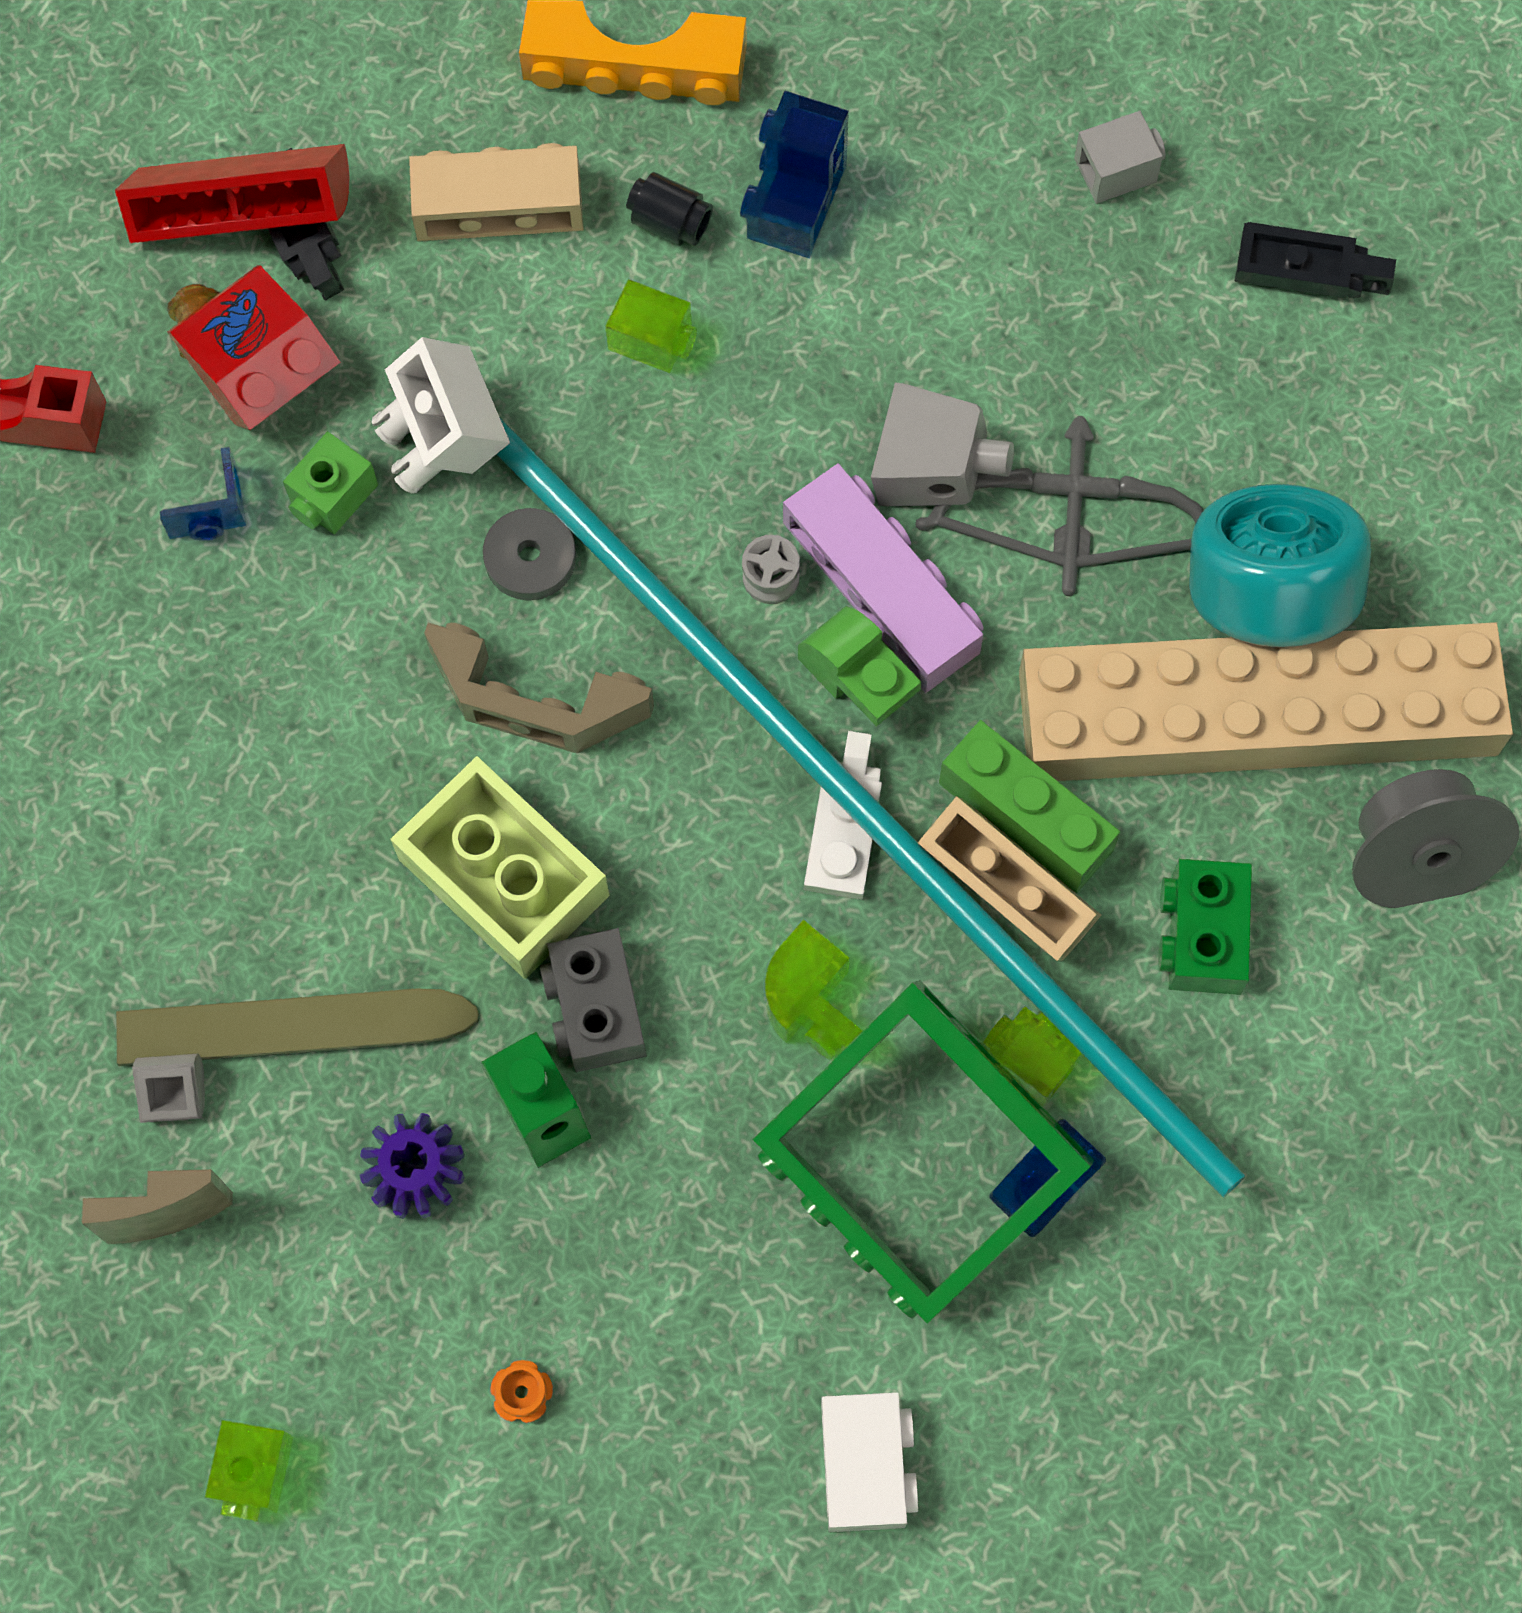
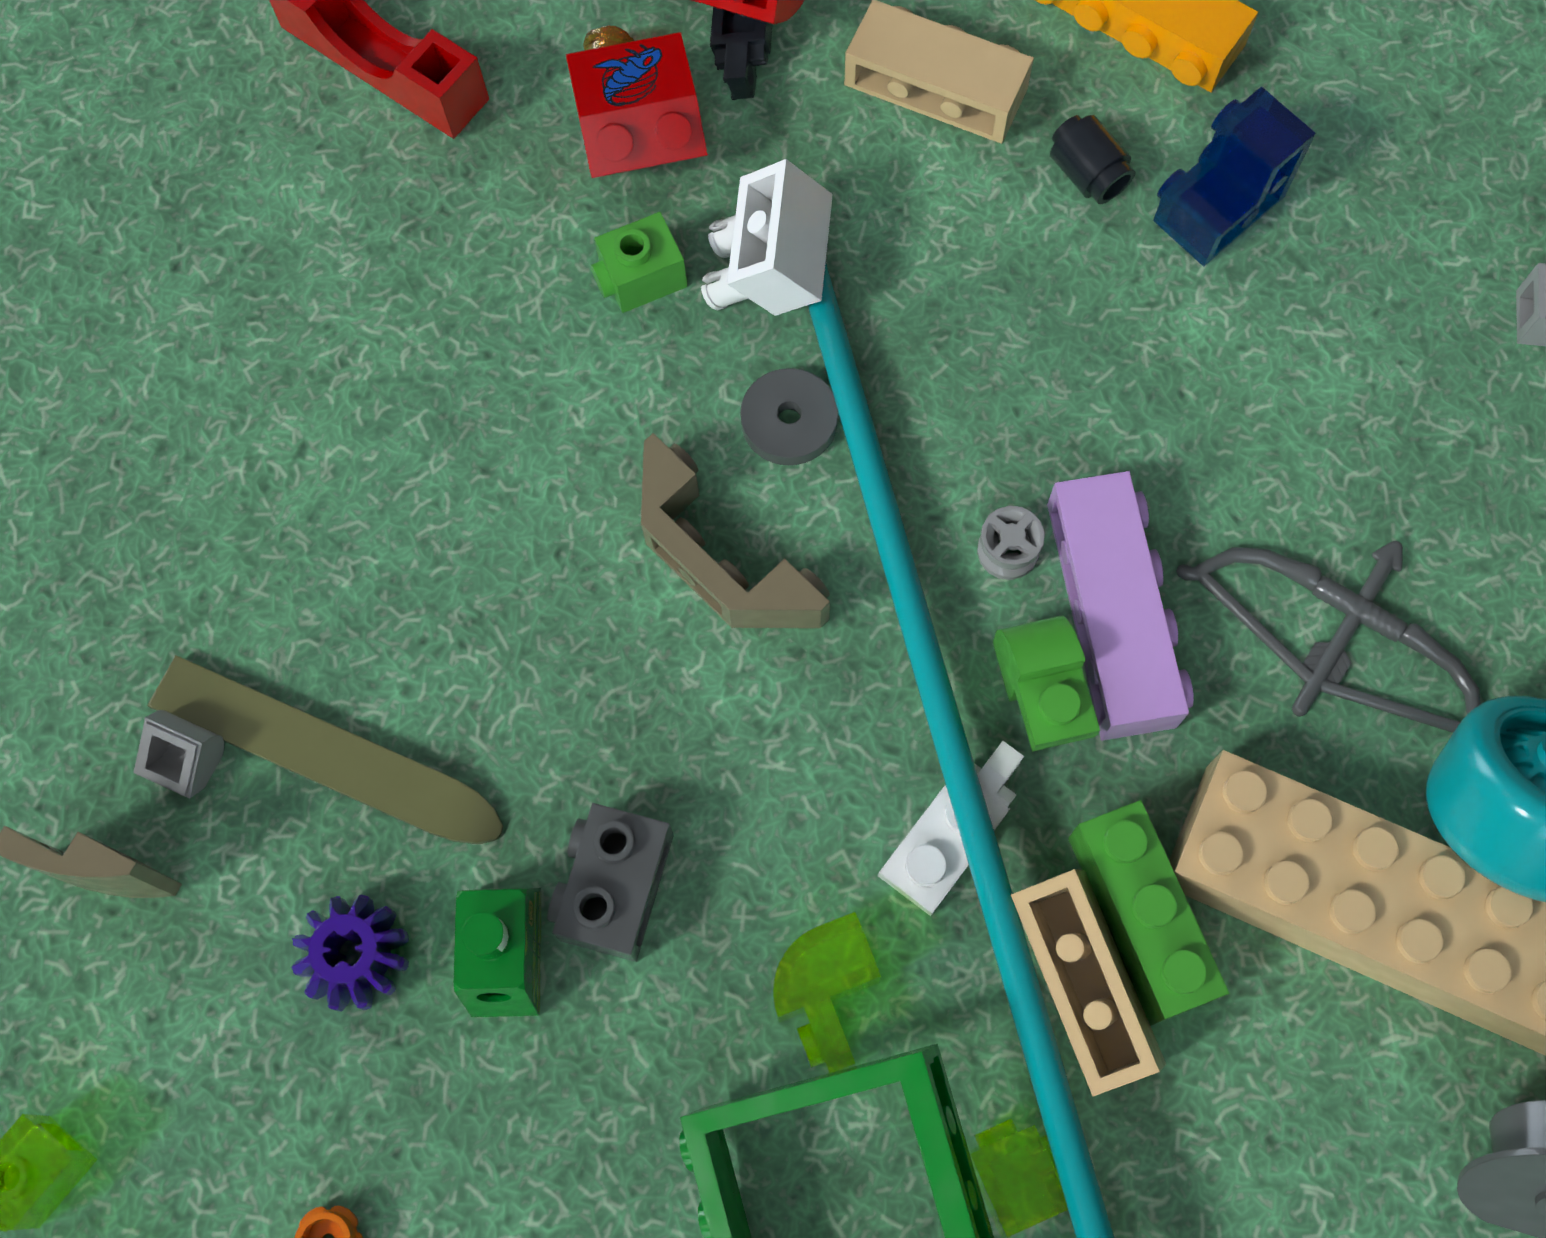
camera: 30 degrees right, 0 degrees up
bracket [159,447,246,541] -> none
yellowish green brick [390,756,610,979] -> none
clear neon green brick [605,279,697,373] -> none
light grey torso [871,383,1014,506] -> none
green brick [1158,859,1252,995] -> none

